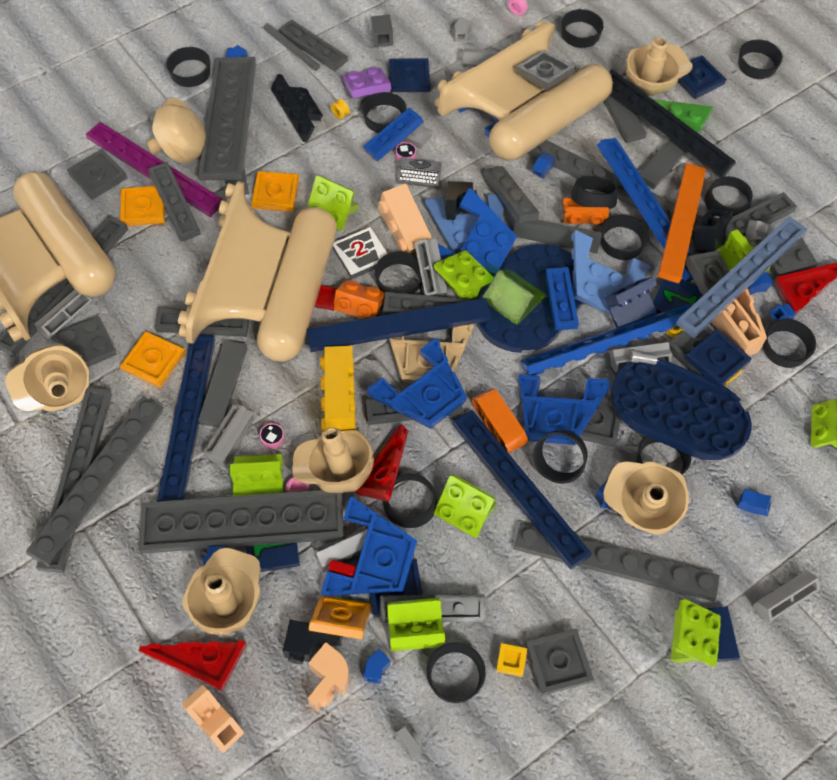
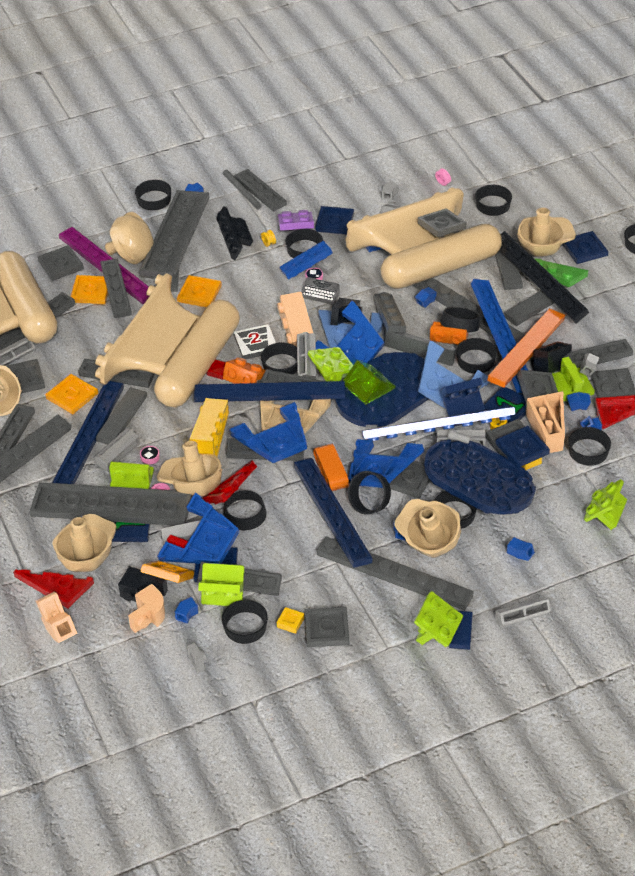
camera: 15 degrees right, 15 degrees down
lime bracket [307,175,360,231] -> none
dark grey brick [371,15,393,47] -> none
lime bracket [434,474,497,538] -> none
blue plate [545,267,579,330] -> none
sand blue plate [676,216,807,338] -> none
black tyre [705,176,753,217] -> none

